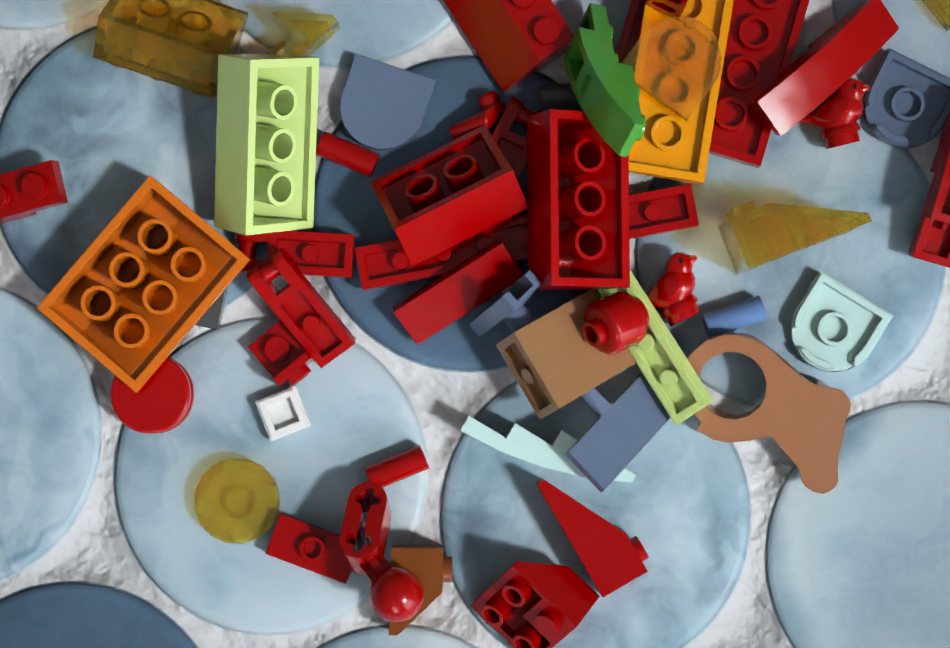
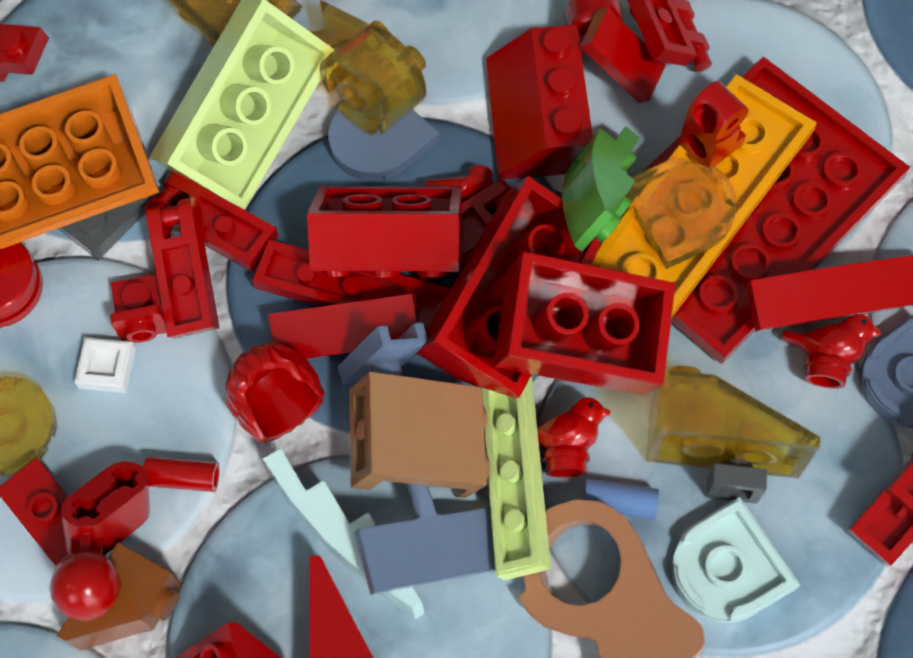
camera: 30 degrees right, 20 degrees down
red axle [316,132,380,178] -> none
red head [583,291,649,355] -> none
none -> red hair [225,342,325,443]
none -> clear yellow brick [320,20,426,135]
none -> red brick [494,251,676,395]
none -> dark grey plate [706,459,767,504]

